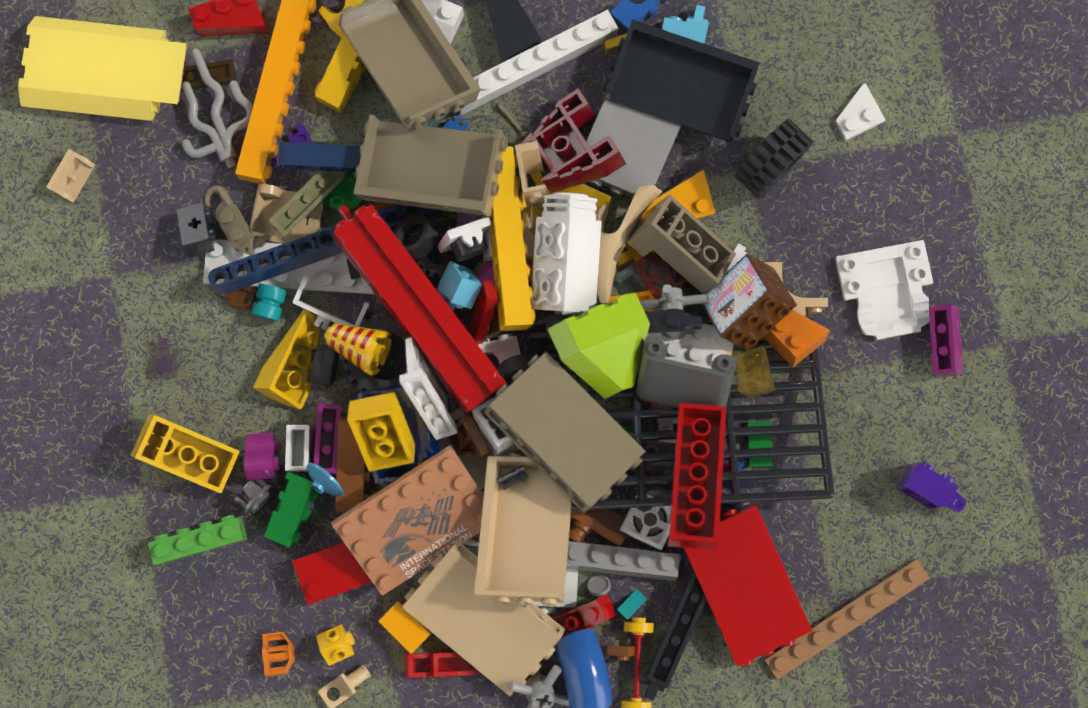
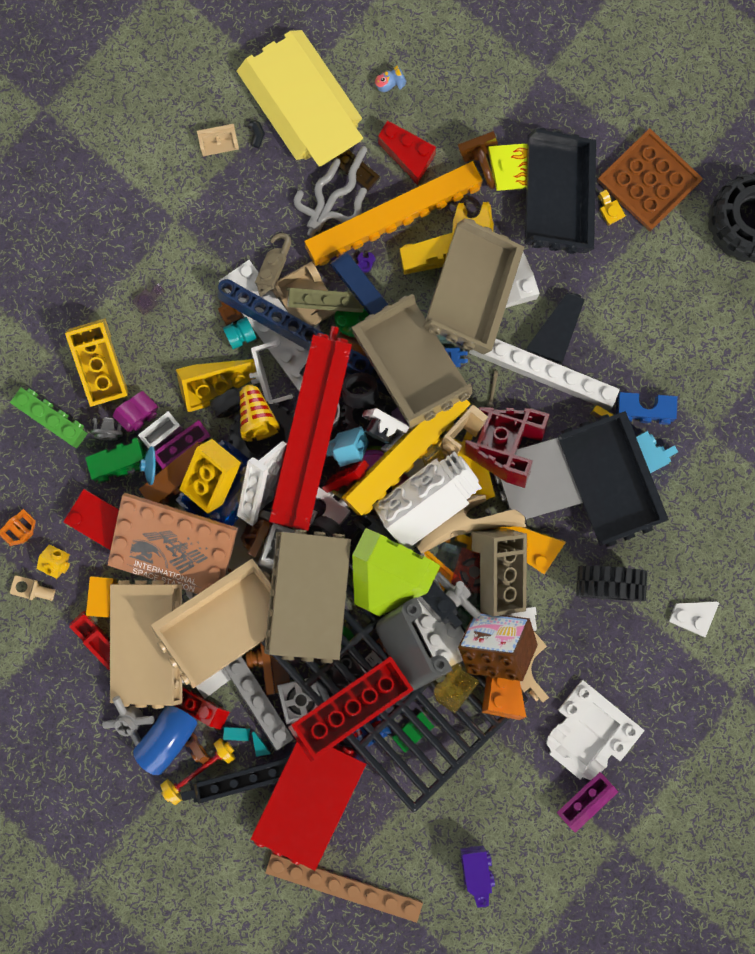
camera: 50 degrees right, 0 degrees up
brick [176,203,217,257] -> none
black pin [497,465,529,490] -> none
light grey piece [587,575,611,596] -> none
none -> black arm [248,120,265,149]
none -> teal piece [252,731,271,757]

